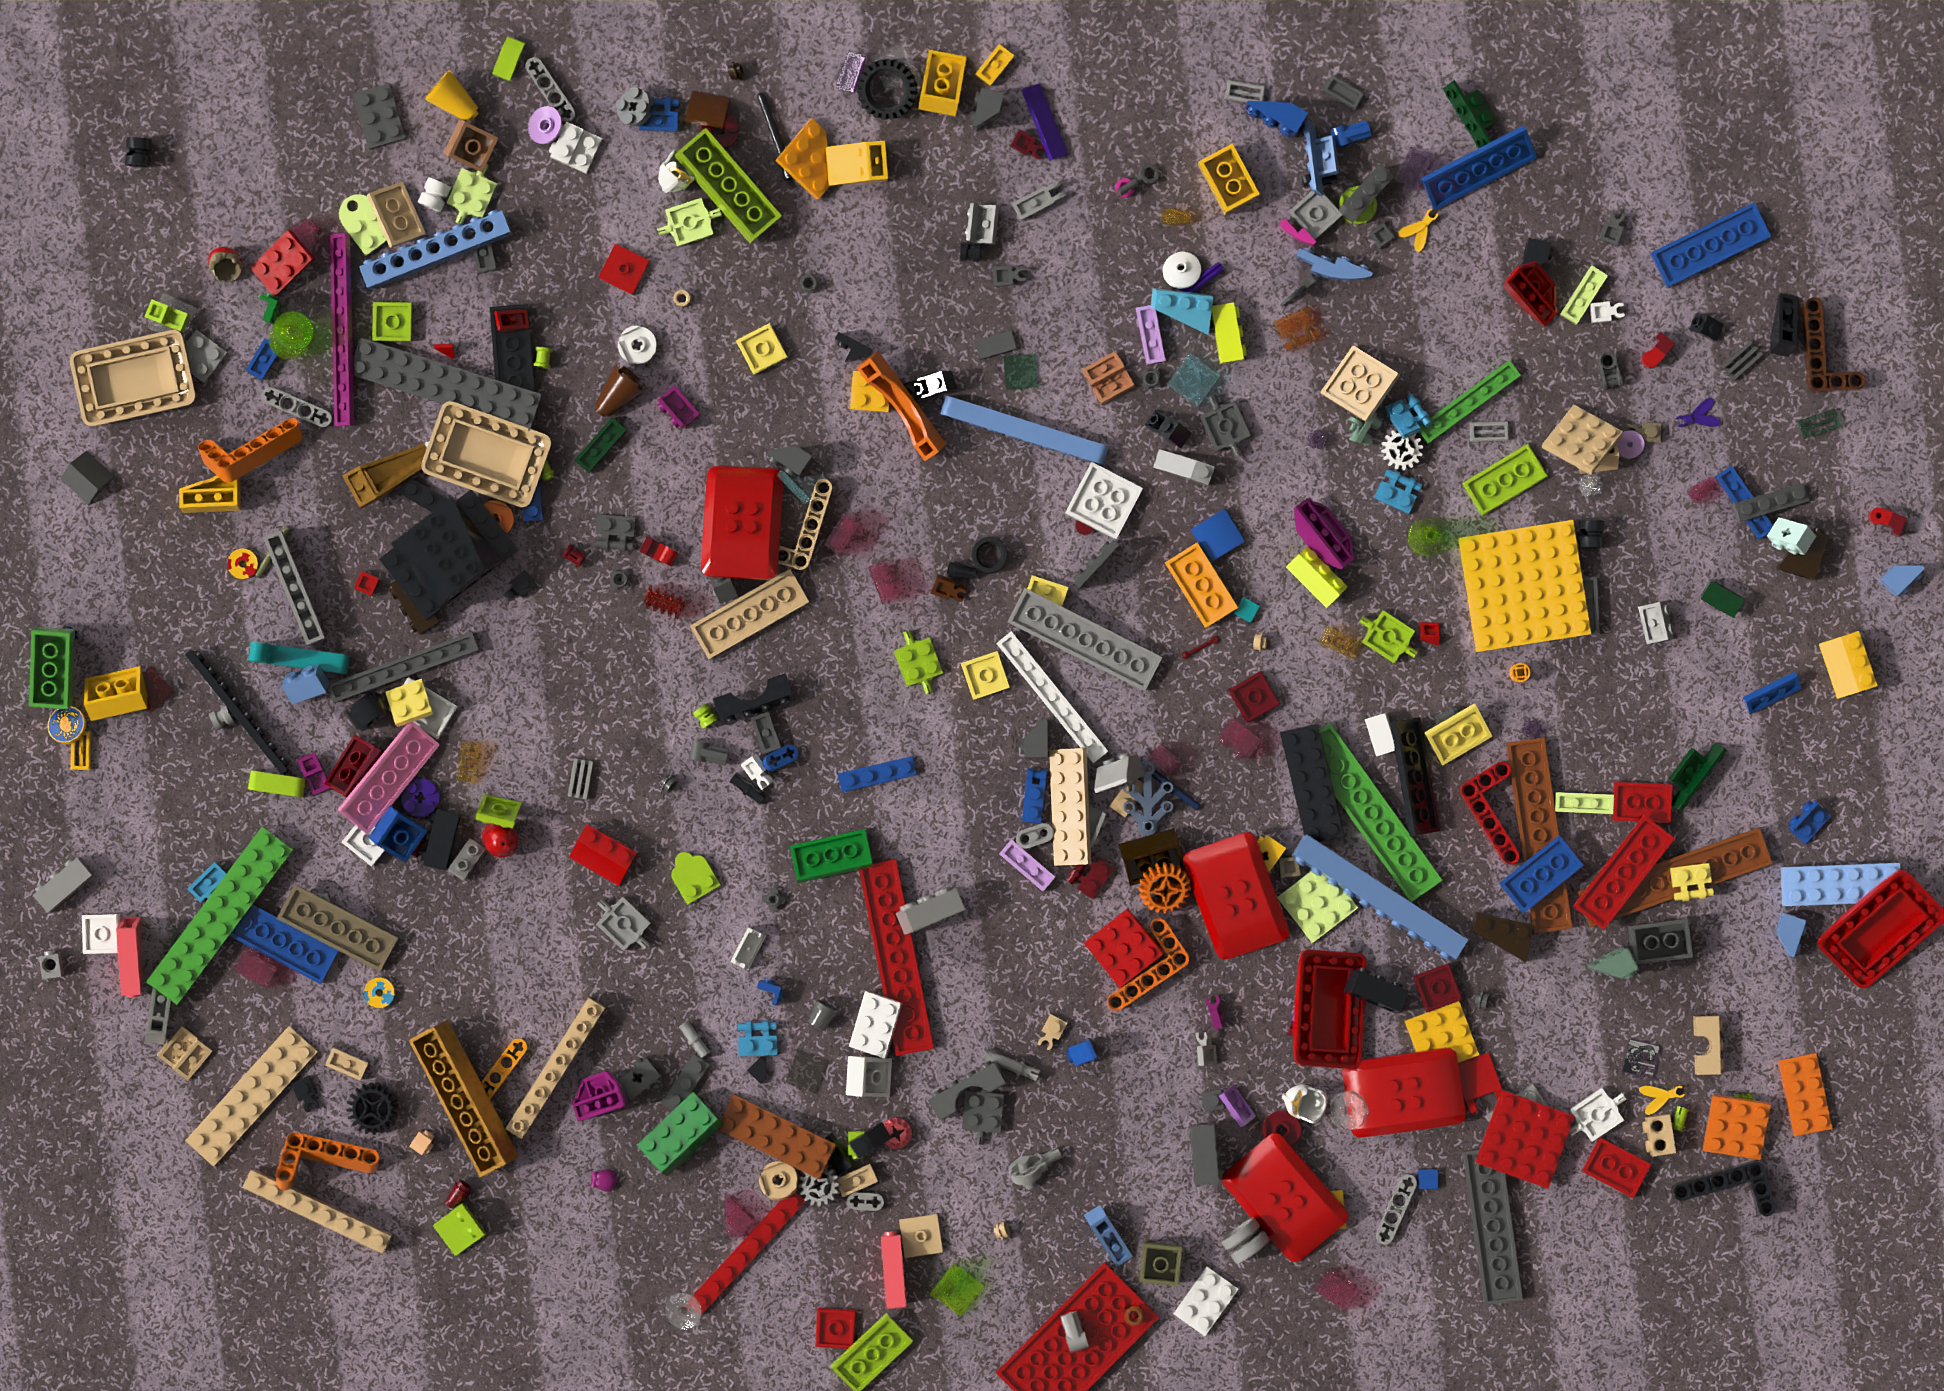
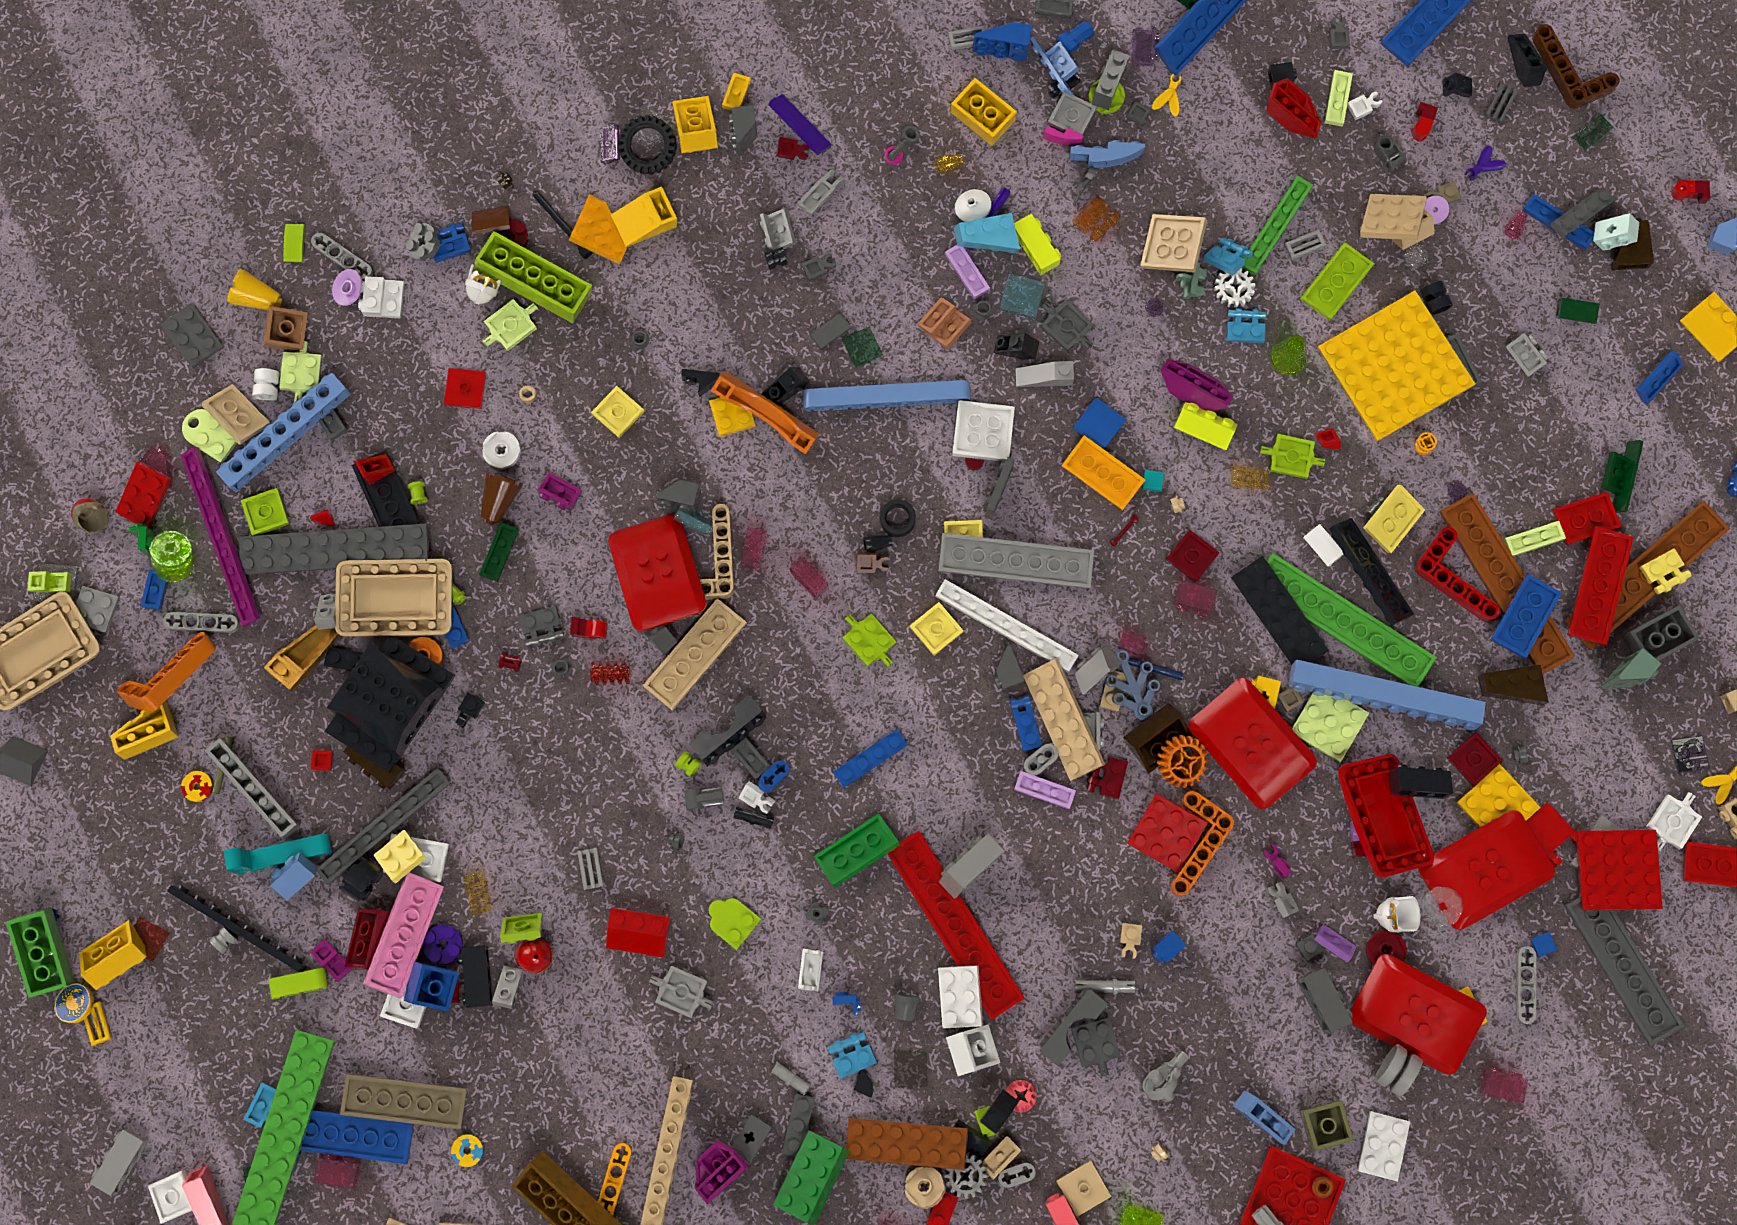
camera: 20 degrees left, 10 degrees down
none -> light grey plate [314,594,336,630]

